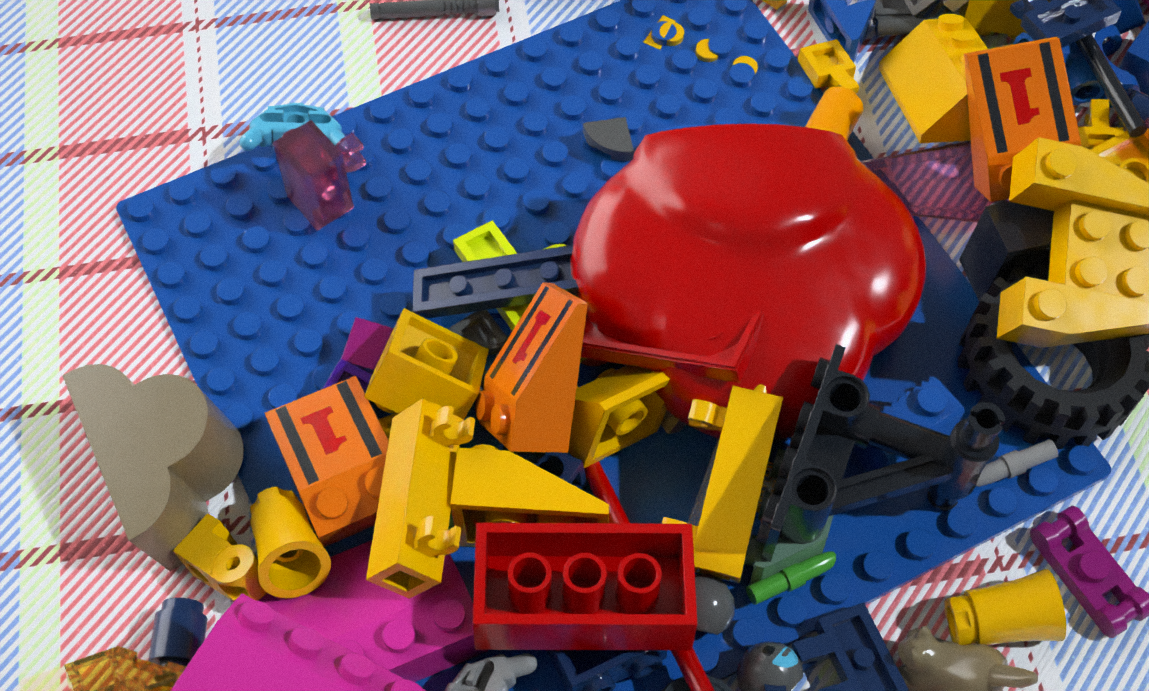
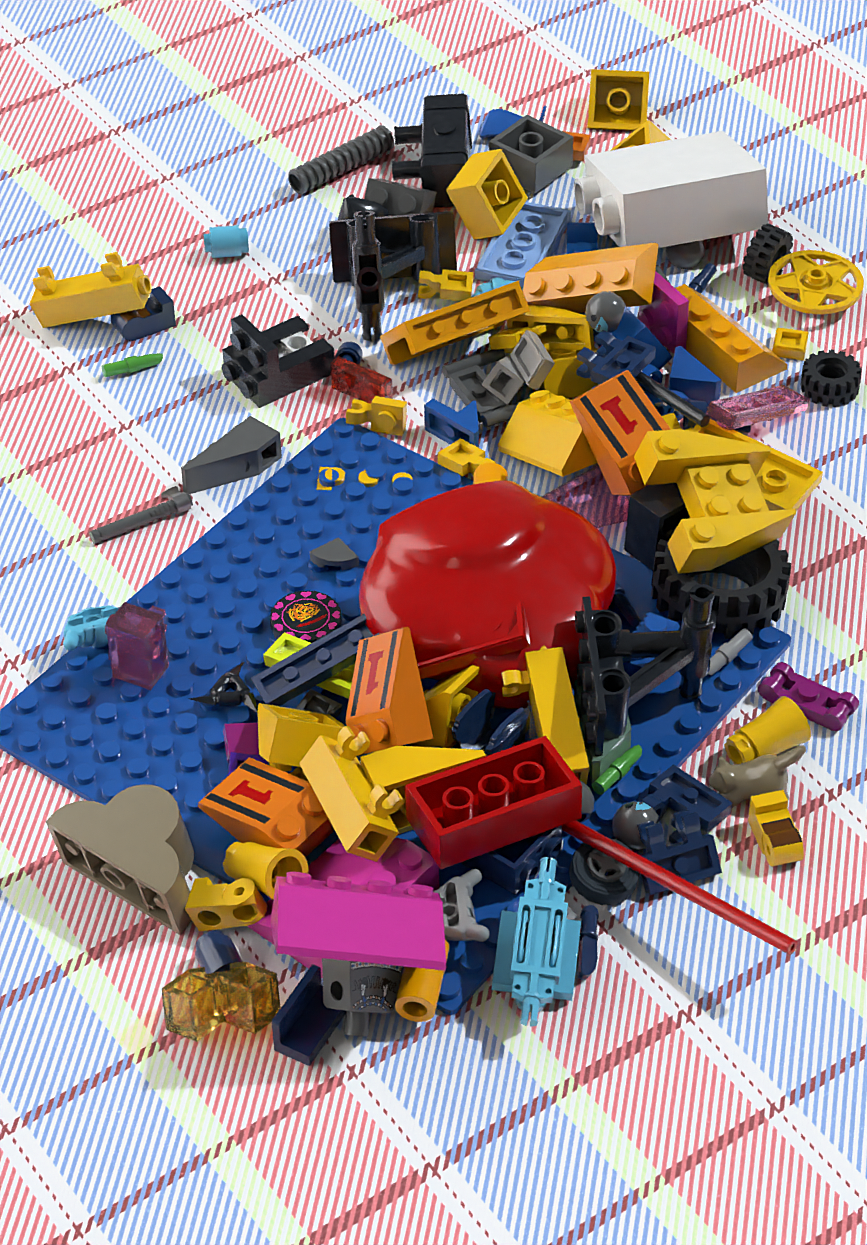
camera: 25 degrees left, 15 degrees down
none -> black piece [188,662,258,714]
none -> black tile [270,591,342,643]
none -> dark blue piece [451,689,530,756]
none -> dark blue piece [612,581,642,628]

